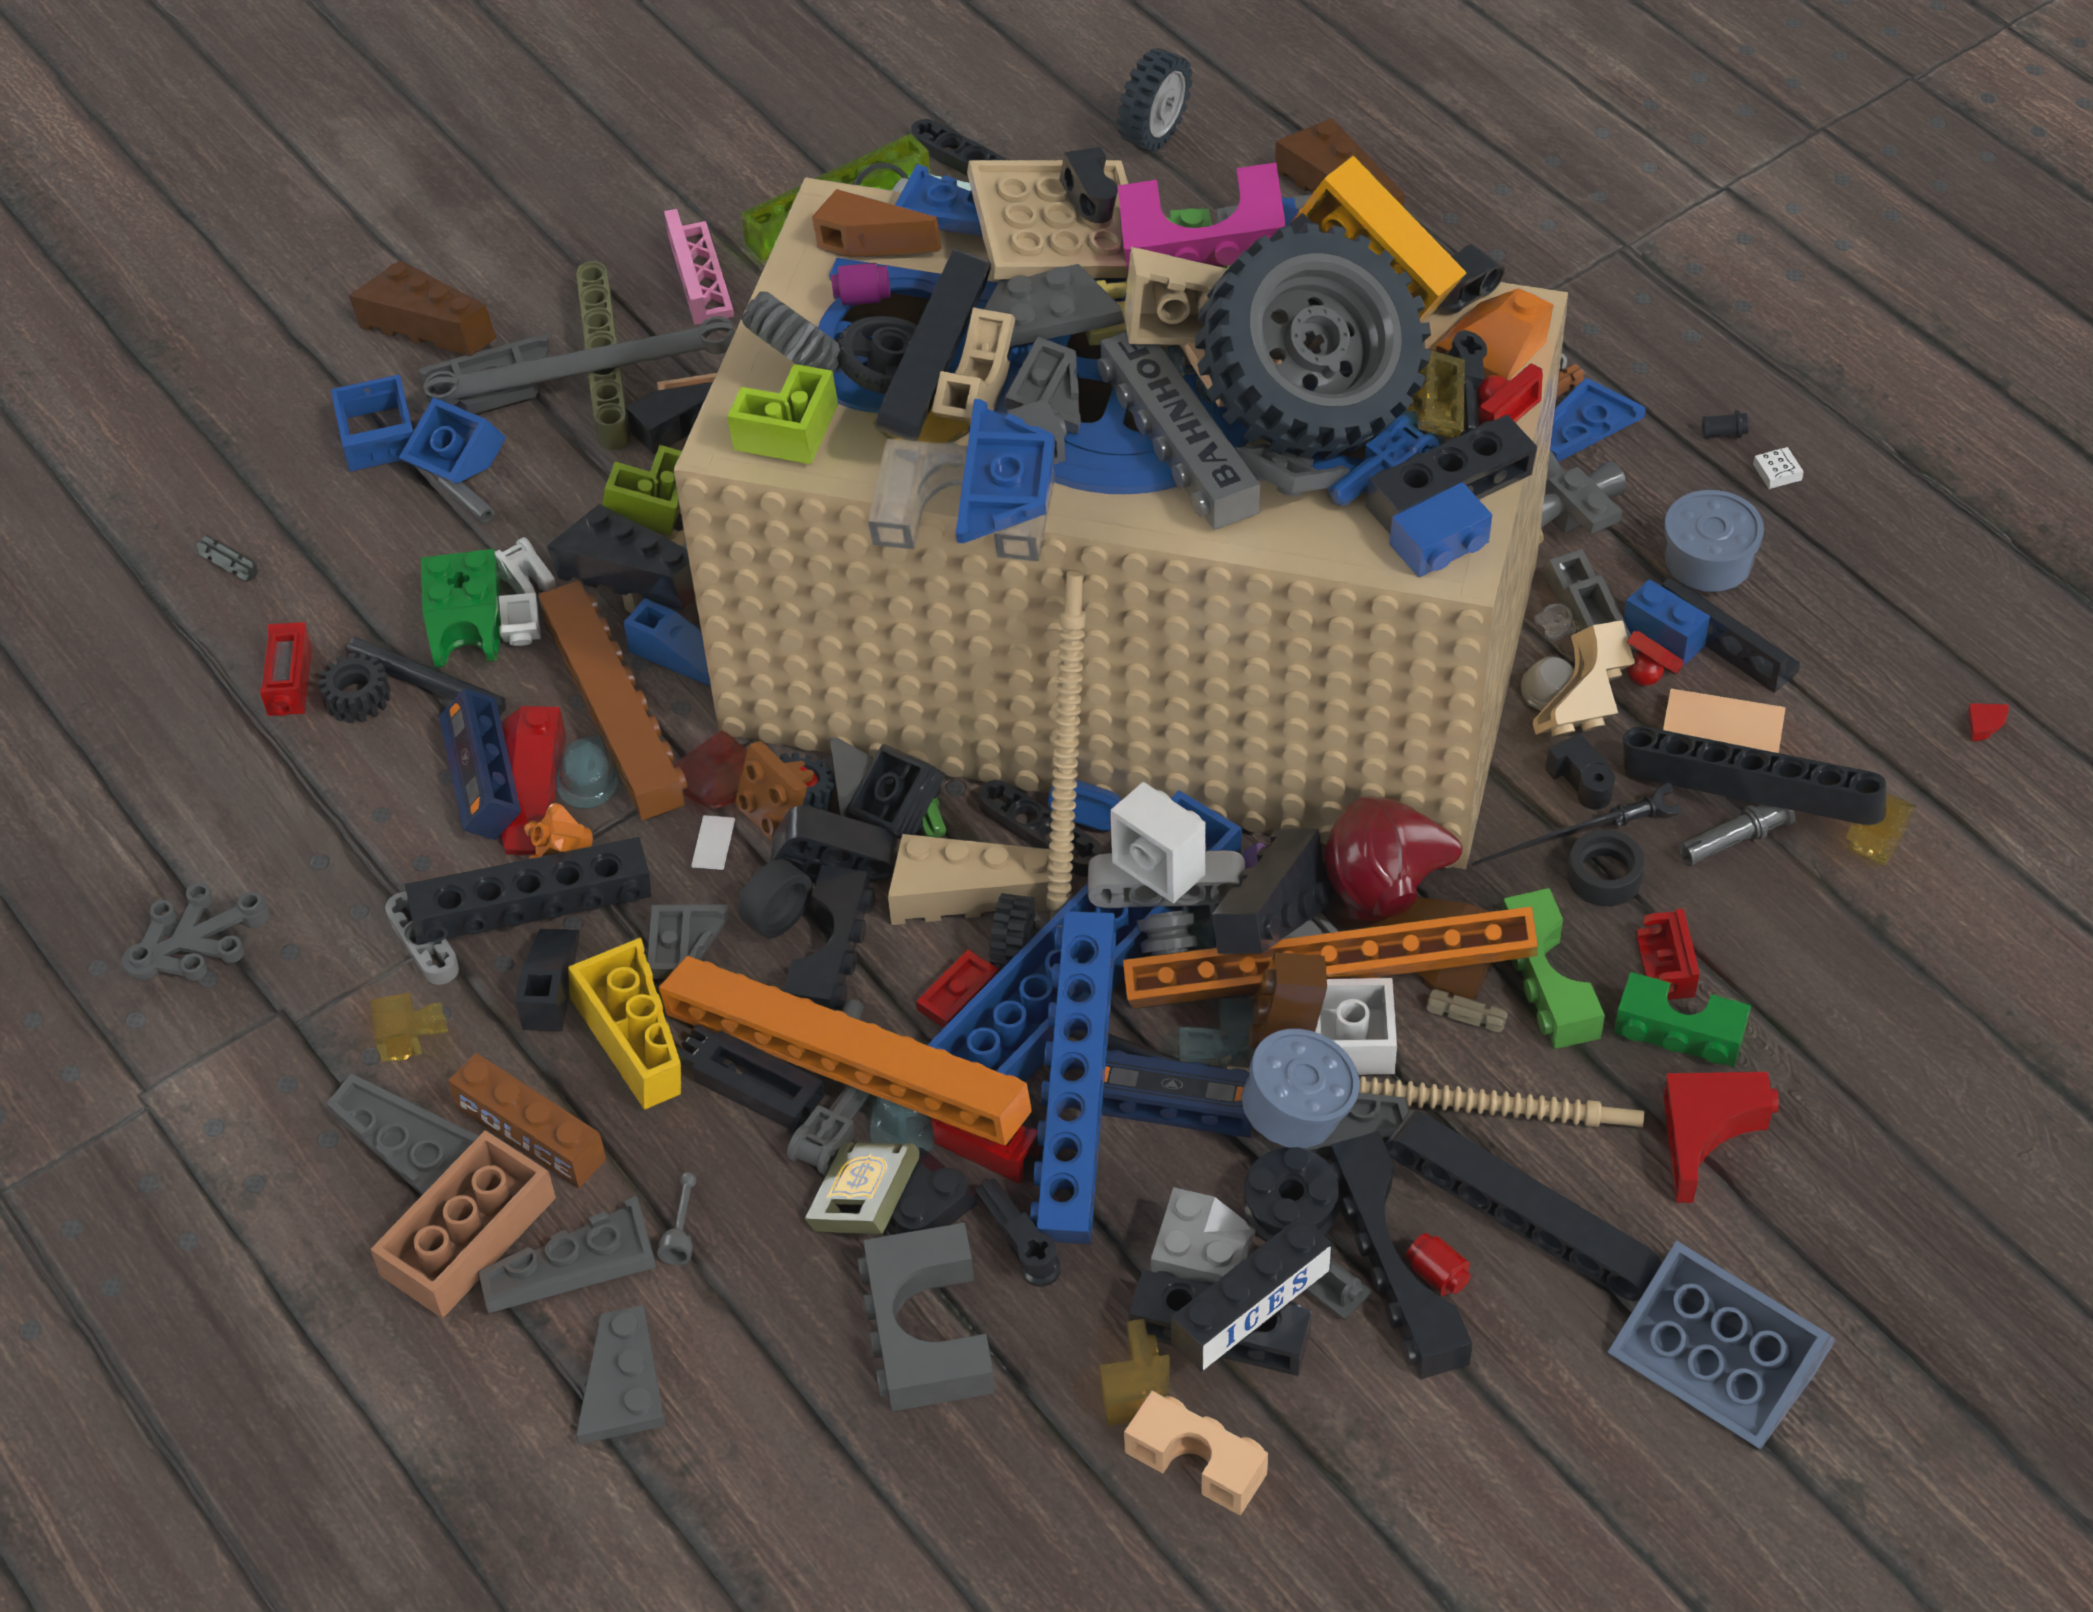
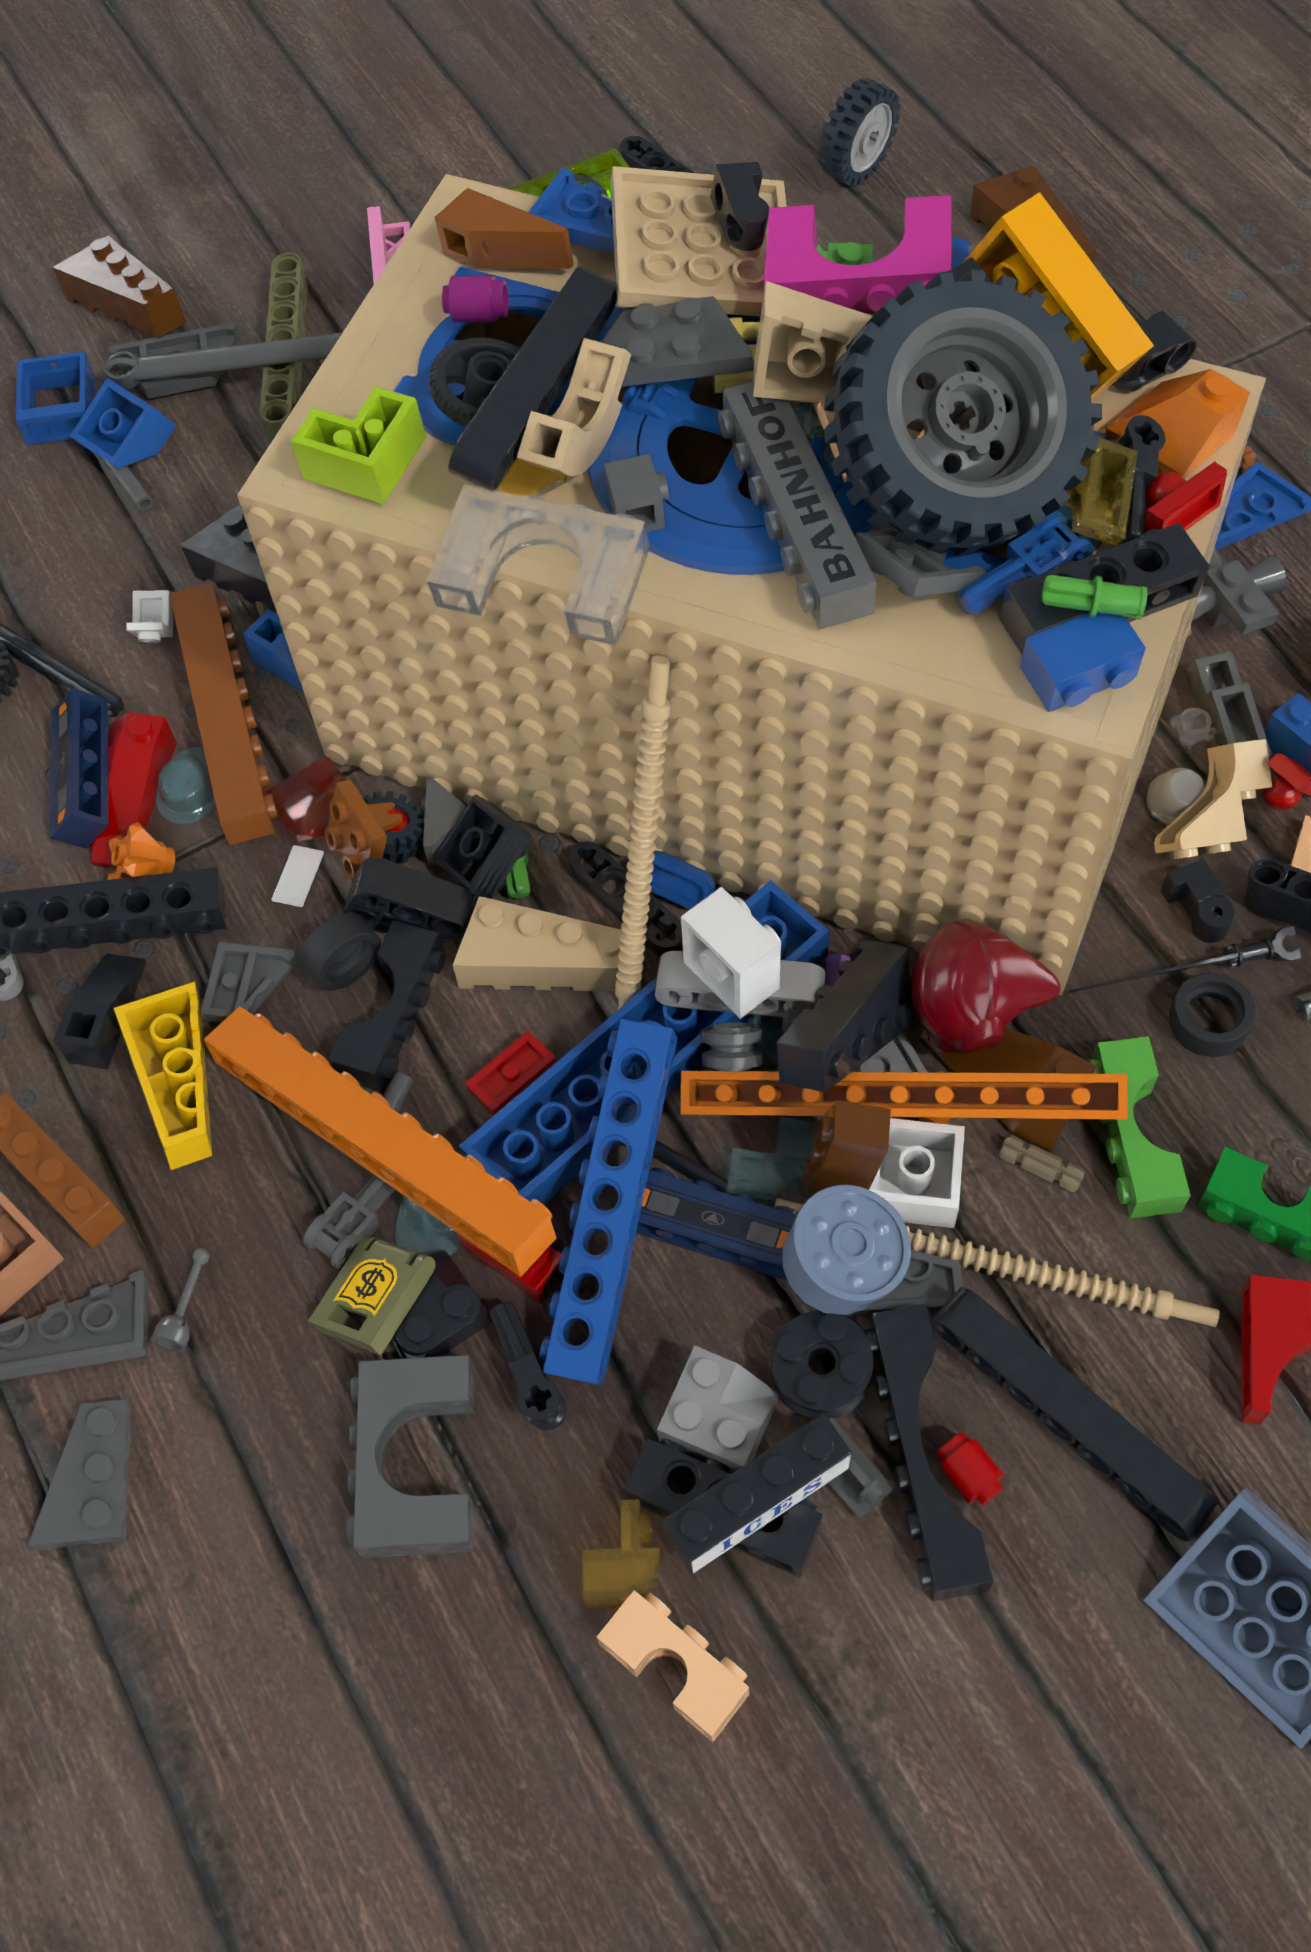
camera: 10 degrees right, 10 degrees up
green brick [421,549,502,669] -> none
white piece [495,537,556,594] -> none
black hinge [676,1024,825,1132] -> none
dark grey gear [741,291,841,374] -> none
blue wing [956,399,1055,543] -> none
black tyre [989,893,1036,966] -> none
dark grey wing [1004,337,1081,434] -> none
red hinge [1636,908,1700,1000] -> none
none -> bright green axle [1042,575,1147,620]

